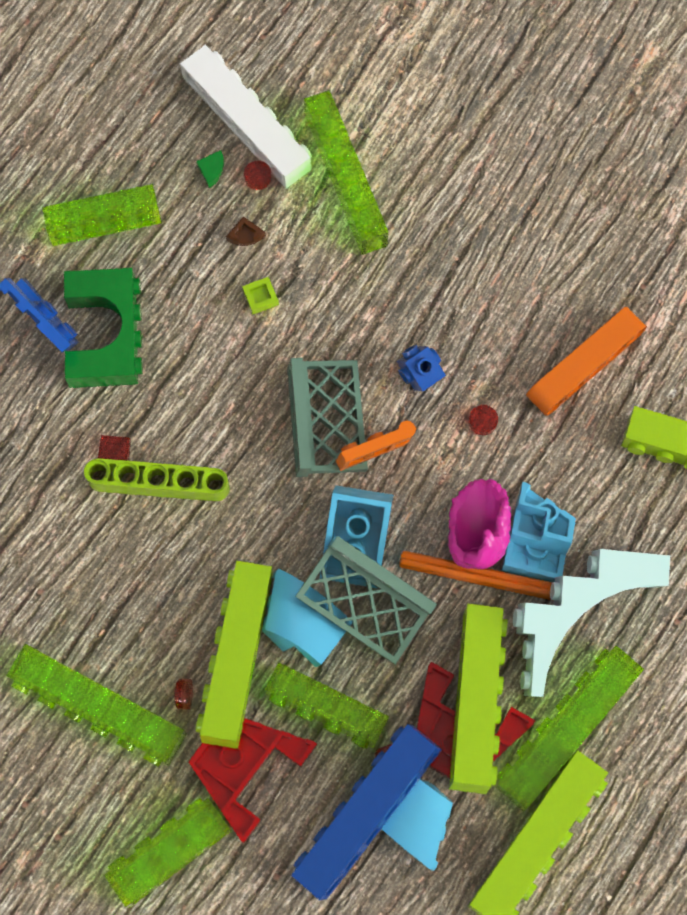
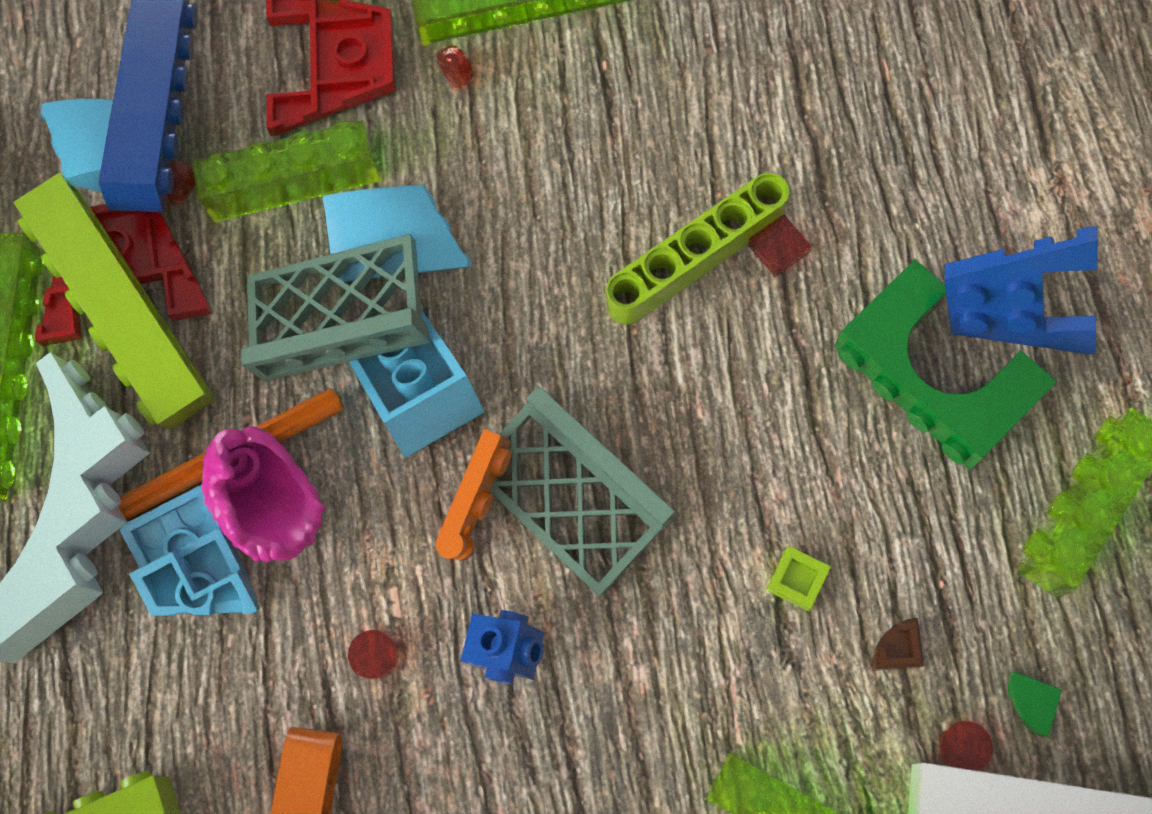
camera: 145 degrees right, 0 degrees up
lime brick [196,561,273,749] -> none

